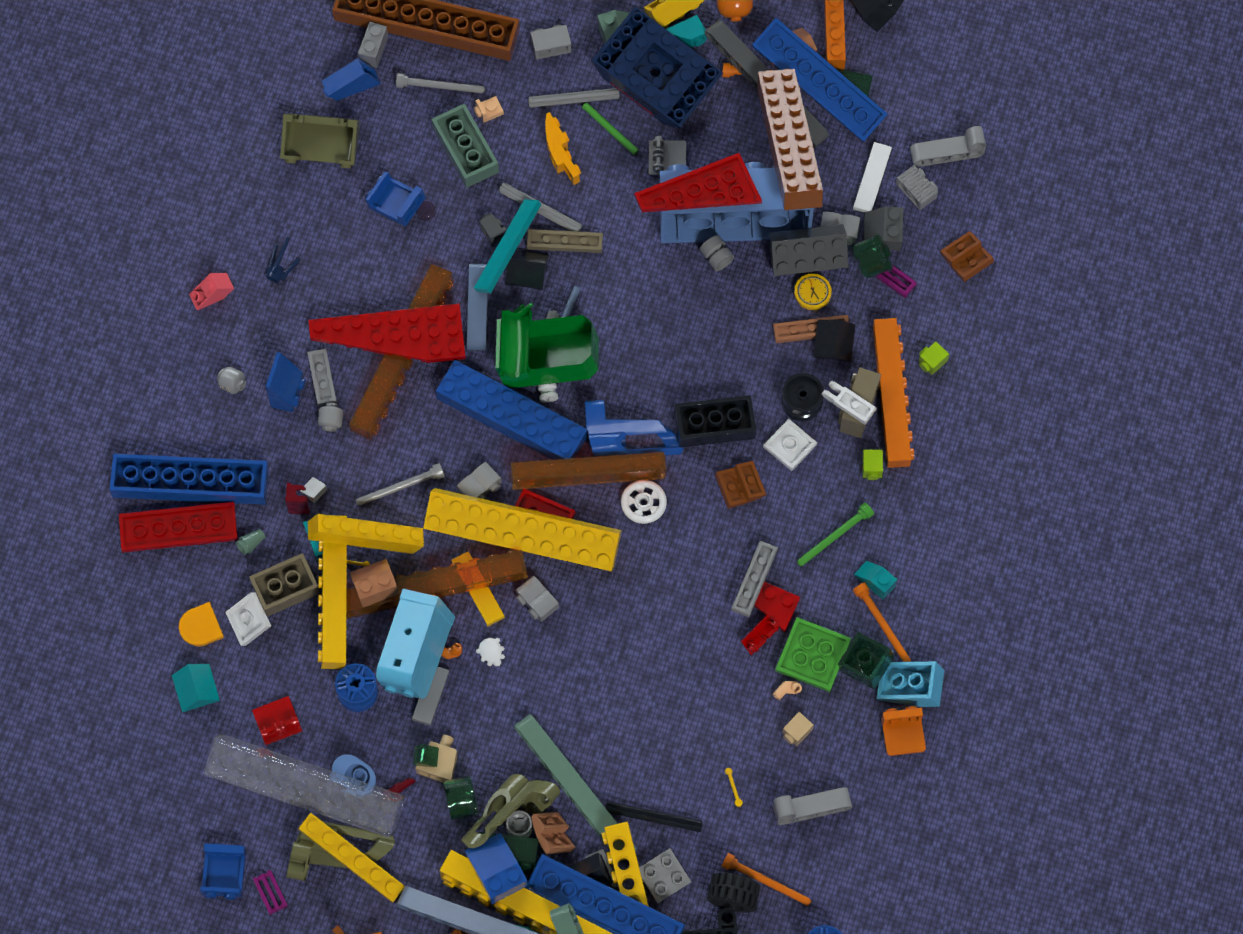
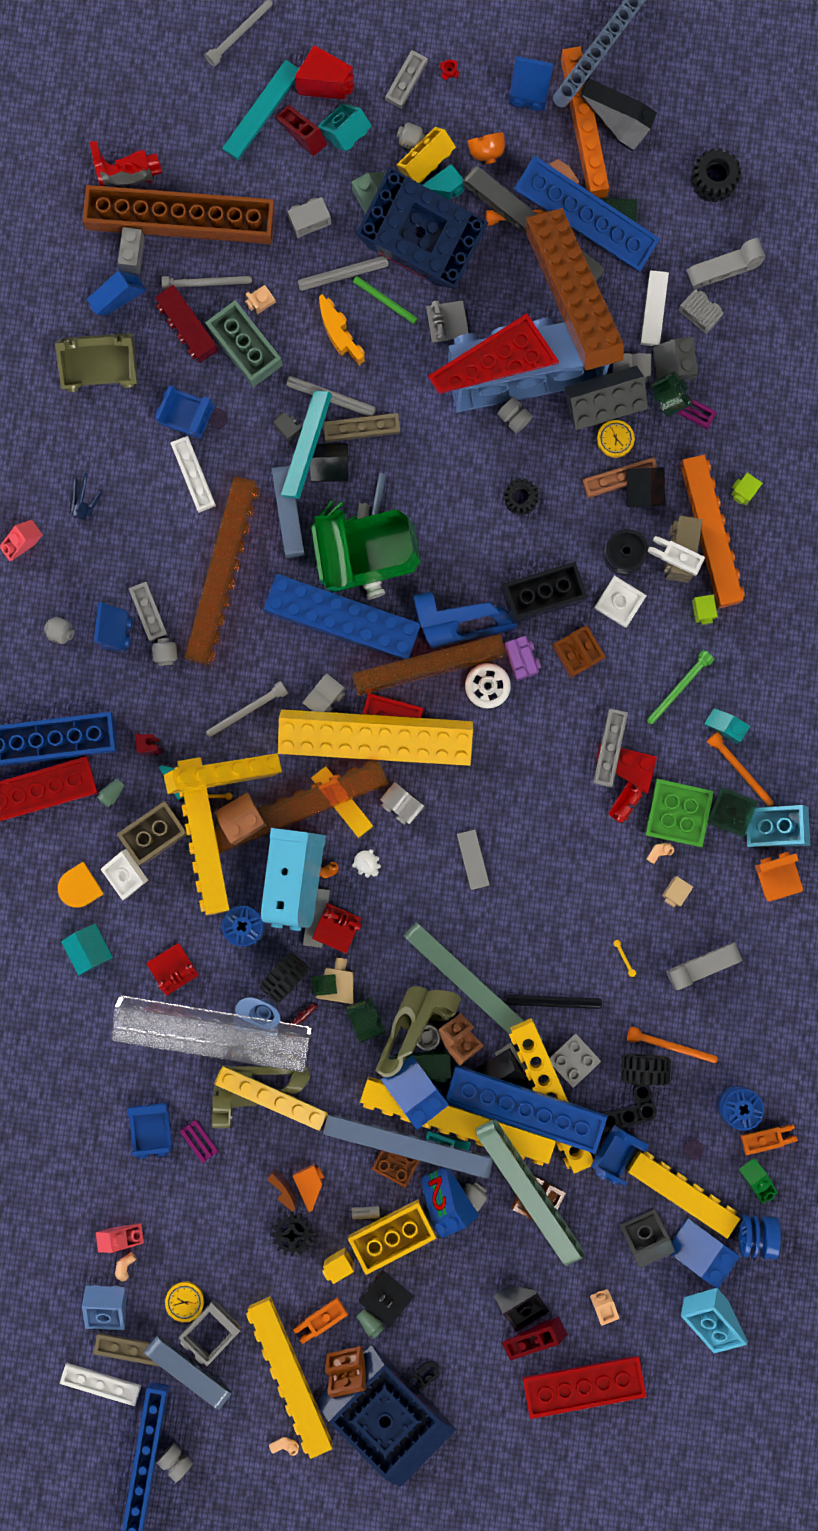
camera: 10 degrees left, 15 degrees up
white slope [300,477,327,503] -> none
red wing [308,304,466,363] -> none
dark orange slope [940,231,994,282] -> none
none -> dark red brick [155,285,218,363]
none -> white tile [171,436,216,513]
none -> black tyre [259,952,309,1004]
none -> red hinge [312,903,361,954]
none -> light grey tile [457,830,490,890]
none -> black tyre [504,478,539,515]
none -> medium lavender brick [504,636,541,681]
none -> black tyre [691,148,741,202]

